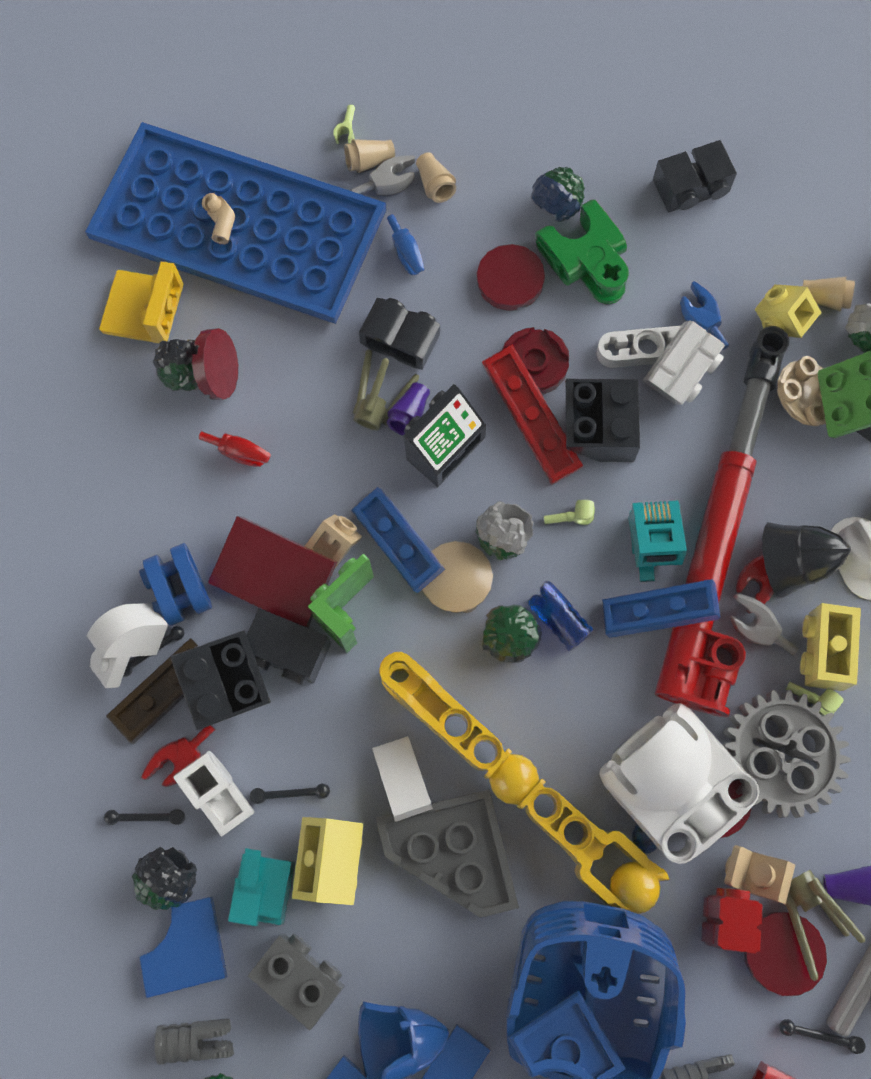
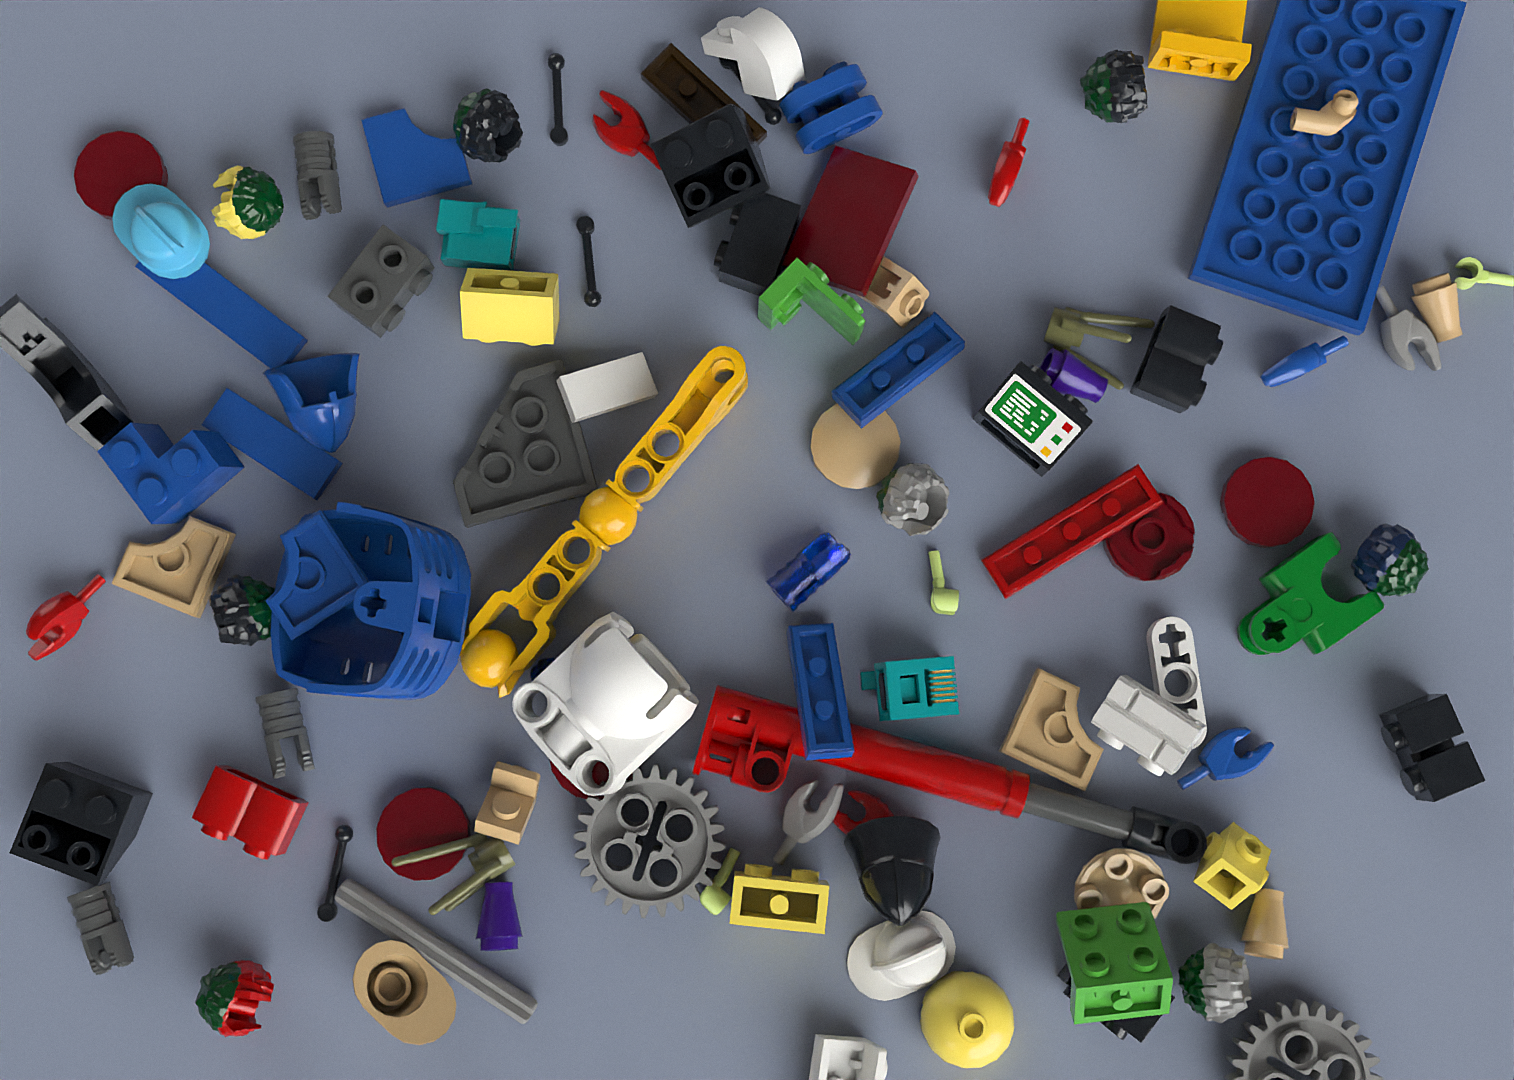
camera: 80 degrees right, 10 degrees up
white brick [173,751,254,837] -> none
dark red tile [192,328,239,400] -> none
tan cone [416,152,456,203] -> none
dark green piece [482,604,542,663] -> none
black slope [565,379,640,462] -> none
red brick [701,888,763,954] -> none
none -> tan tile [999,668,1104,791]

